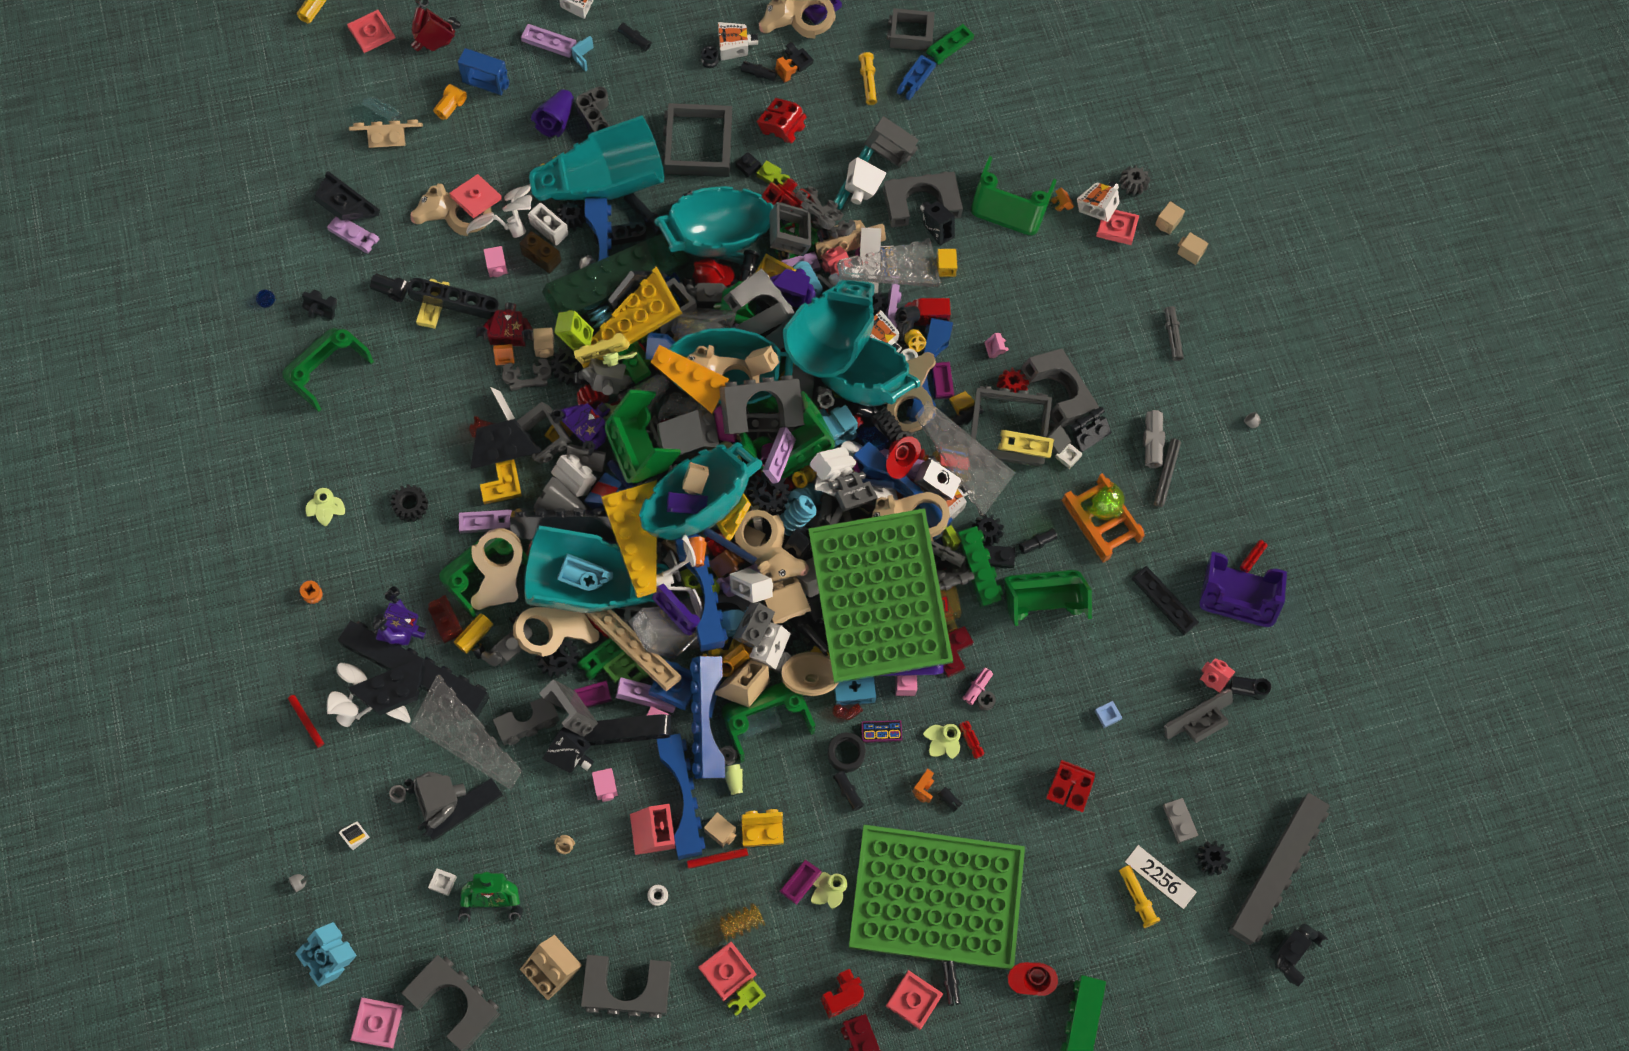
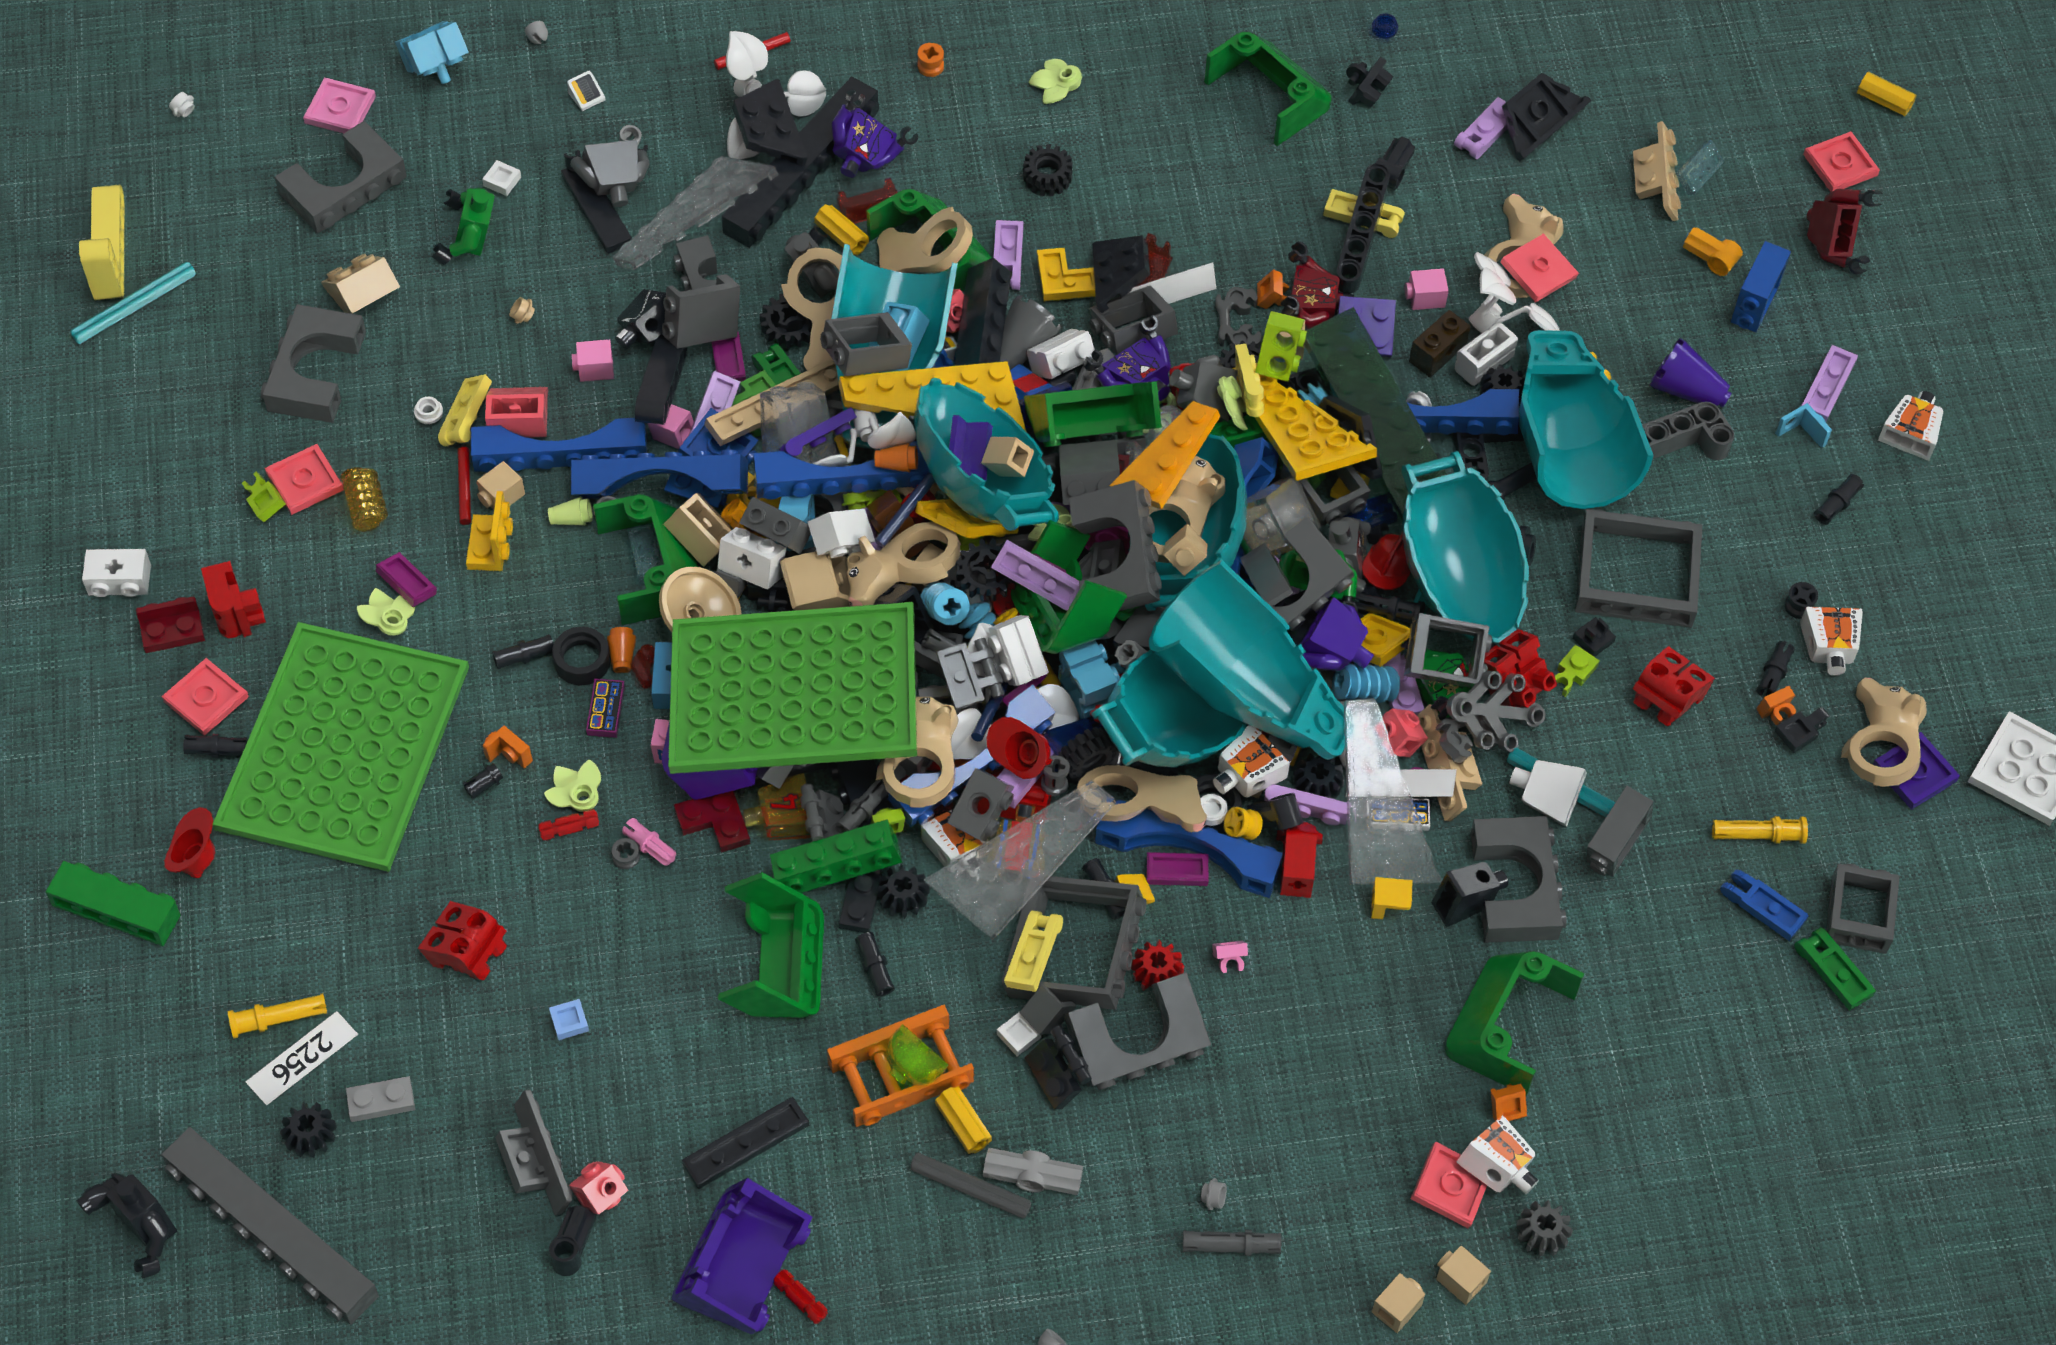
camera: 100 degrees right, 10 degrees down
none -> light yellow plate [438,374,492,447]
none -> orange cone [607,627,636,673]
none -> dark grey window [820,312,912,376]
none -> yellow axle [935,1086,992,1154]
none -> light grey plate [1201,1178,1227,1210]
none -> dark purple plate [1335,296,1396,357]

